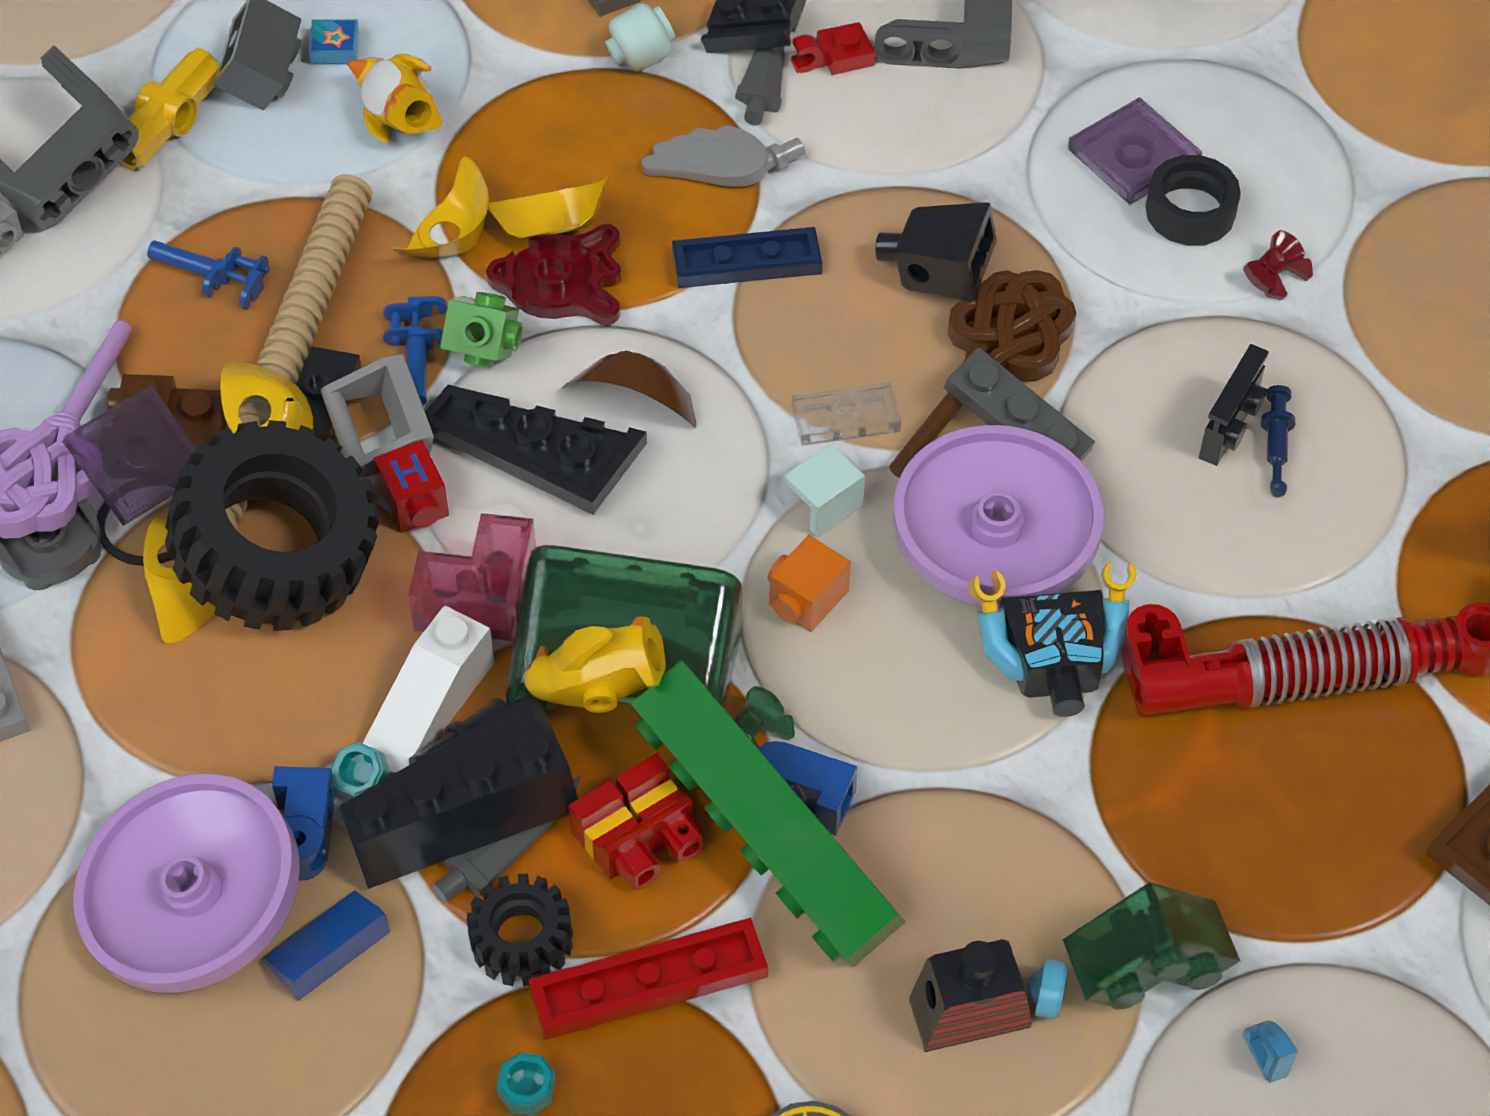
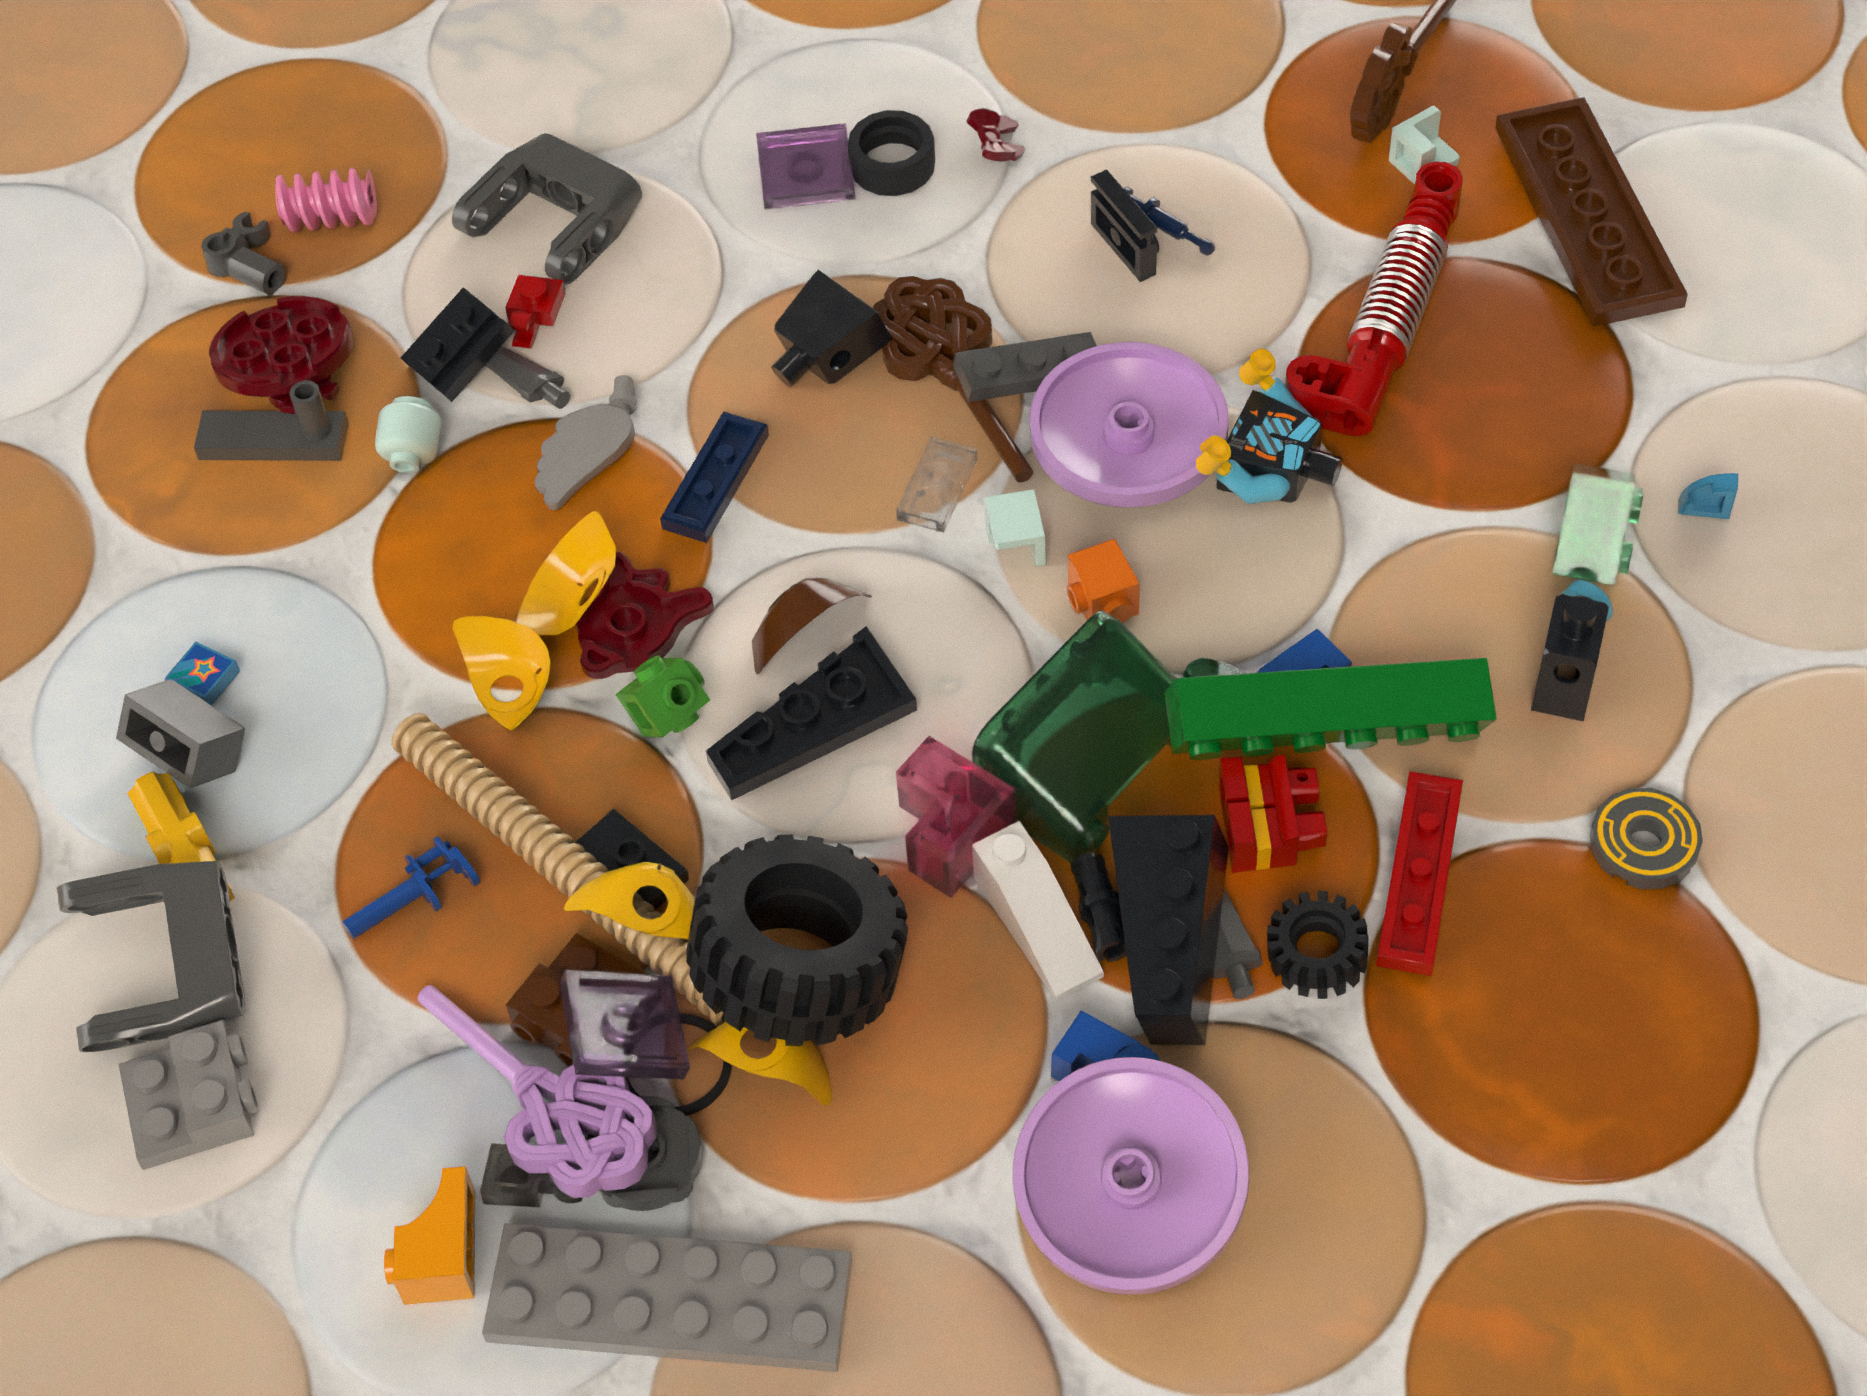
camera: 55 degrees left, 0 degrees up
blue slope [263,890,390,1001] -> none
light grey tile [321,354,434,478] -> none
teal tile [331,742,390,797] -> none
yellow animal [347,53,442,144] -> none
red brick [374,440,449,533] -> none
blue piece [383,296,447,406] -> none
teal tile [496,1053,556,1116] -> none
yellow animal [524,616,666,713] -> none

